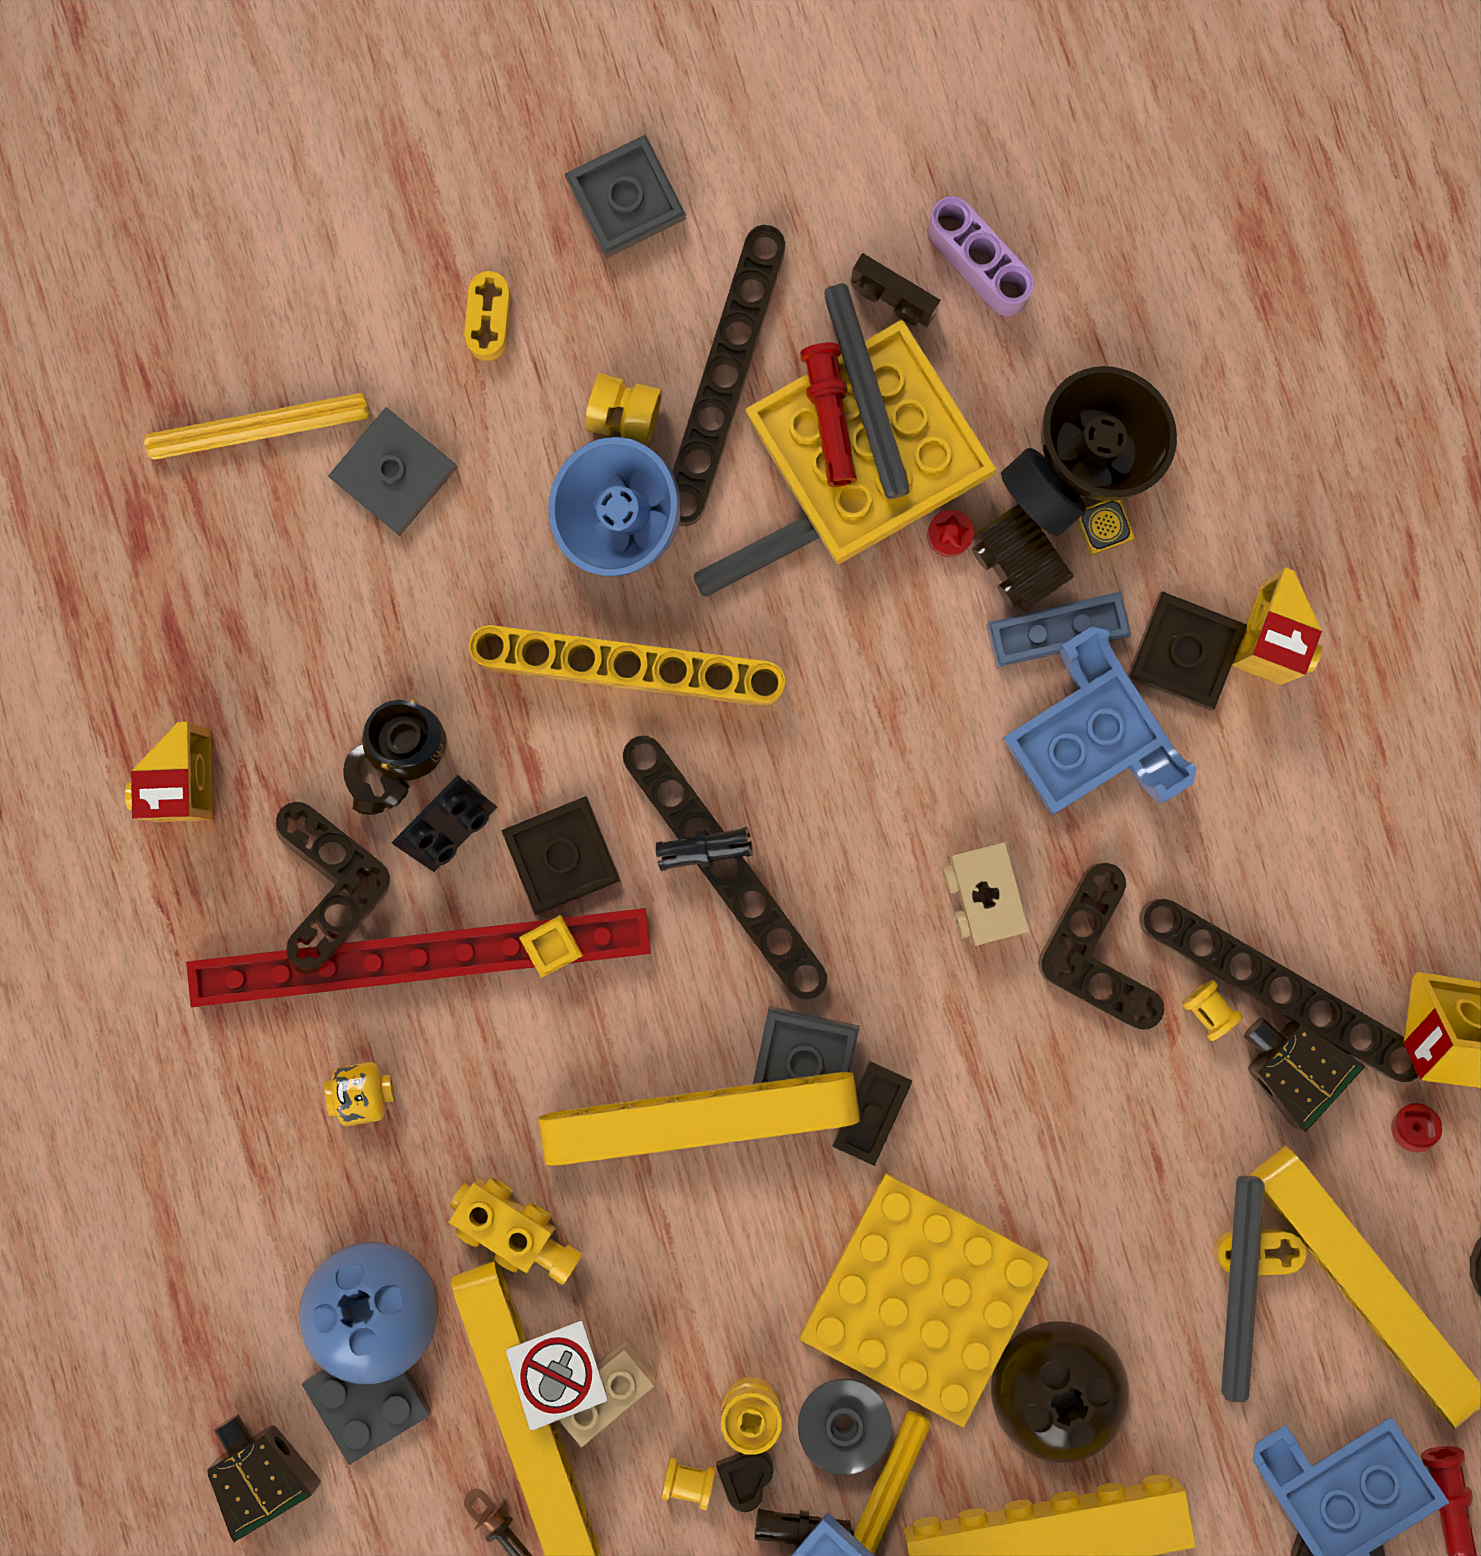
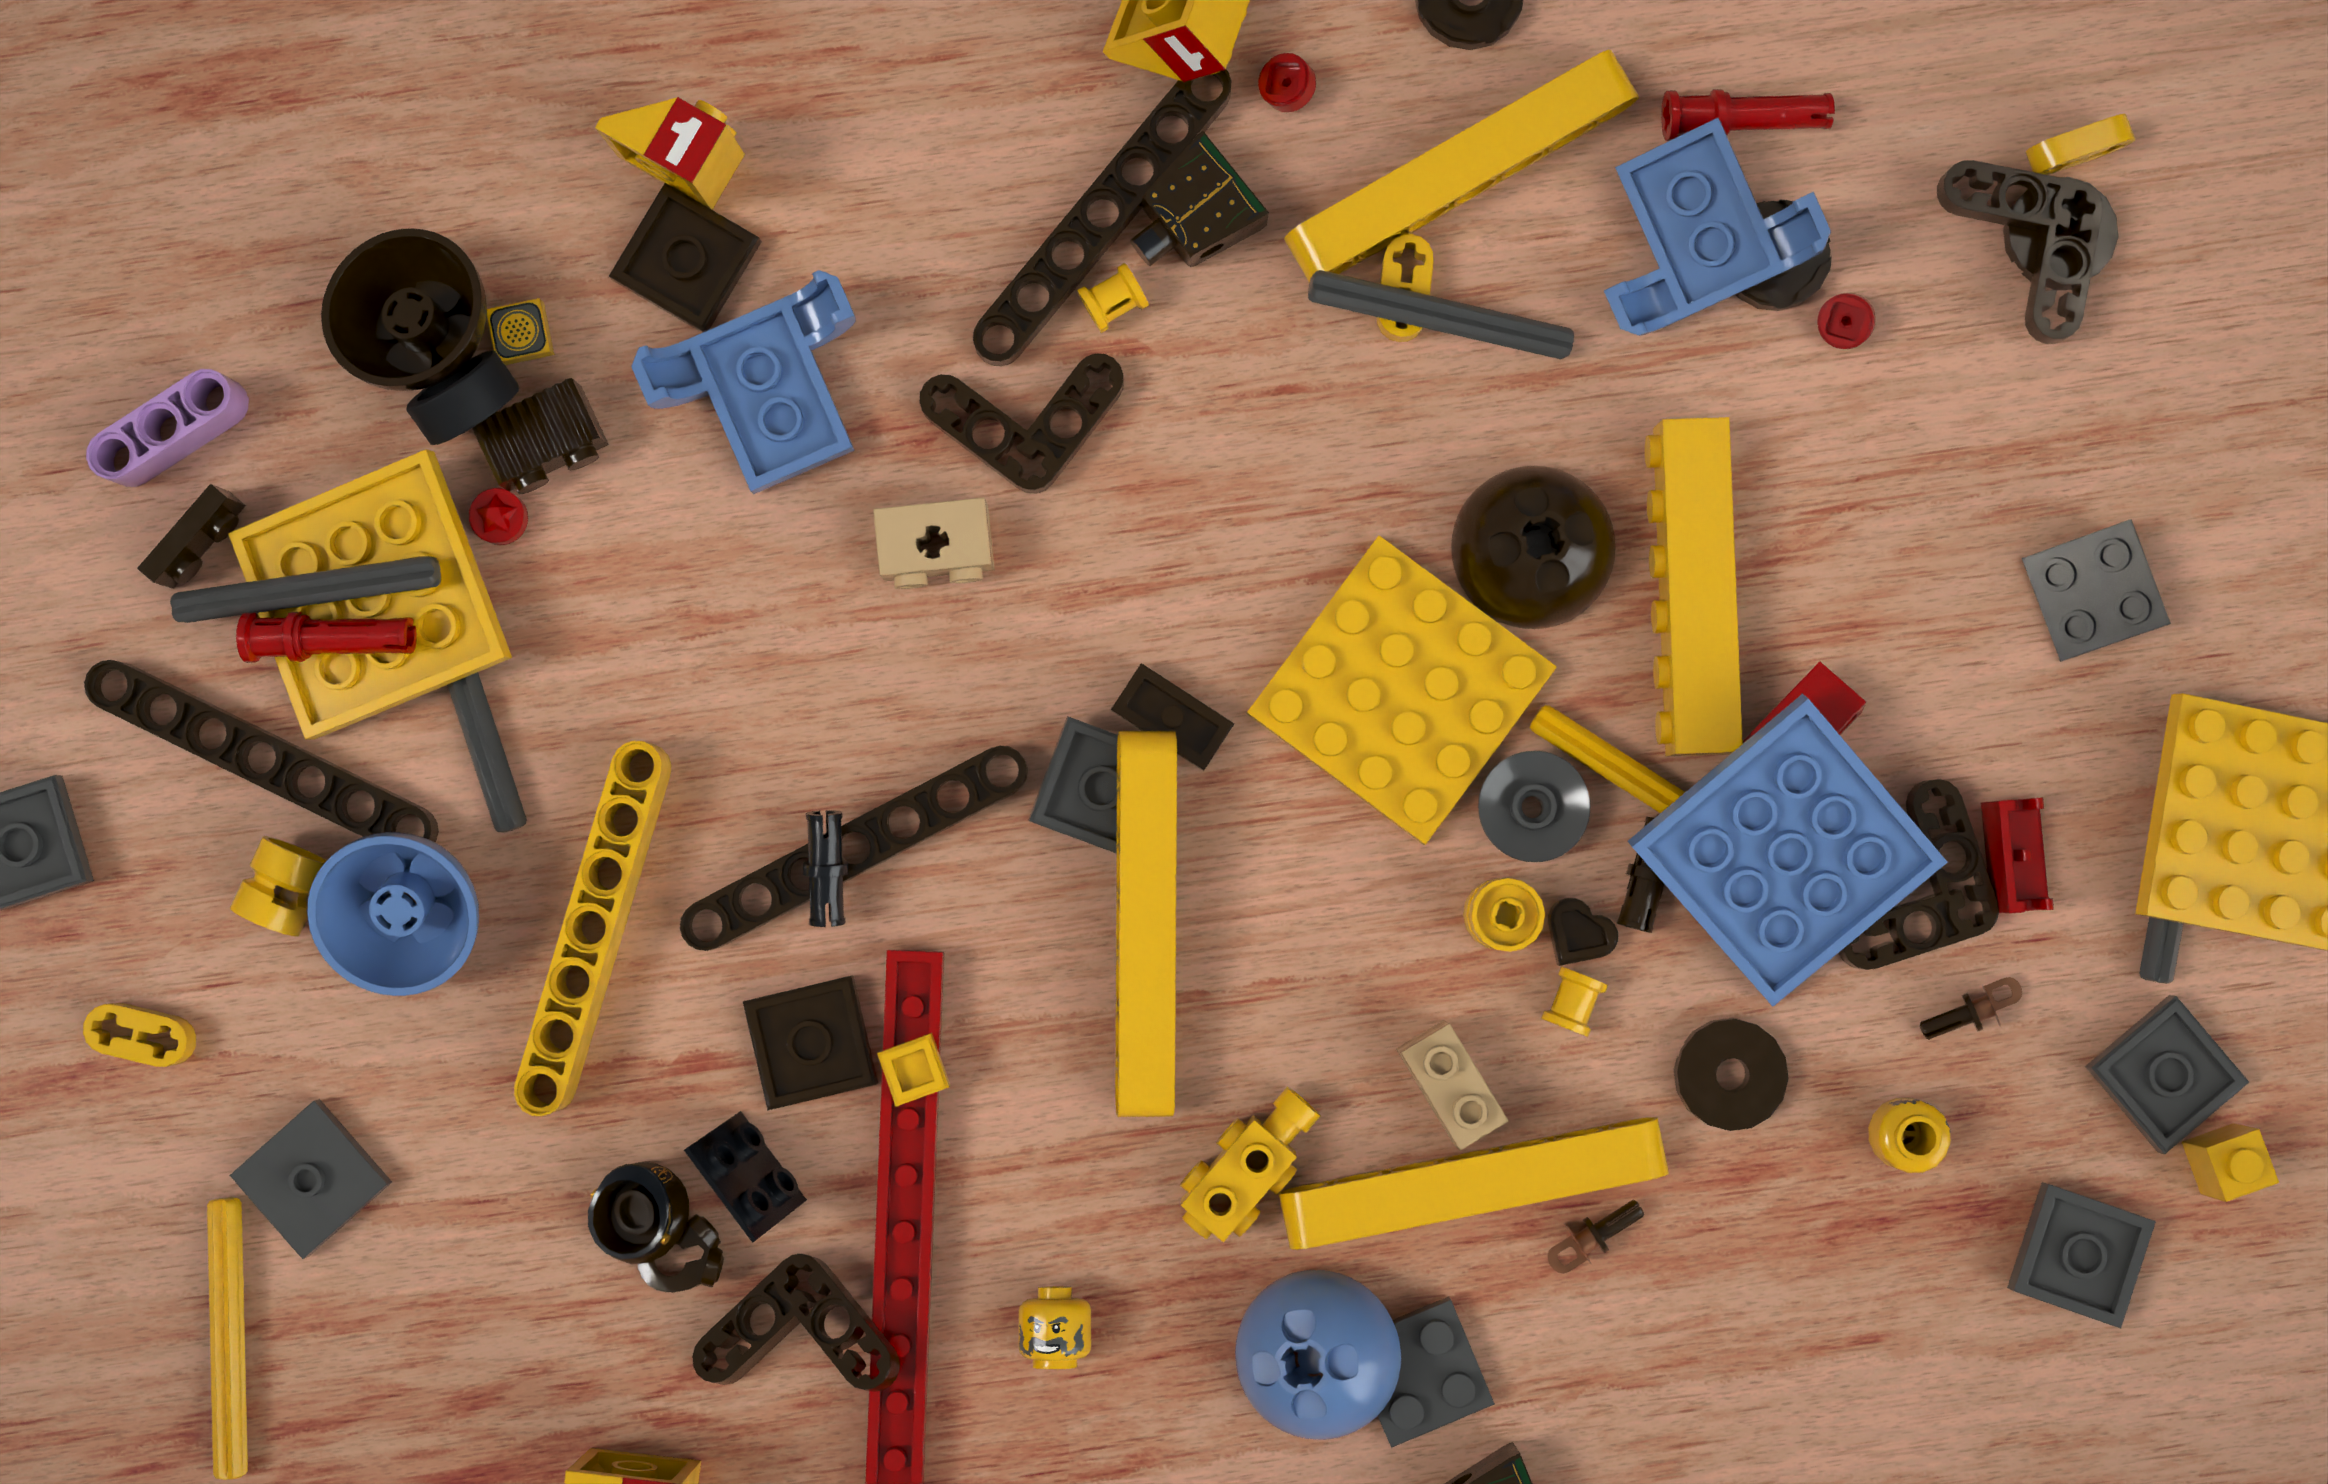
camera: 80 degrees left, 0 degrees up
sticker [506,1321,607,1430] -> none
sand blue tile [986,591,1132,668] -> none

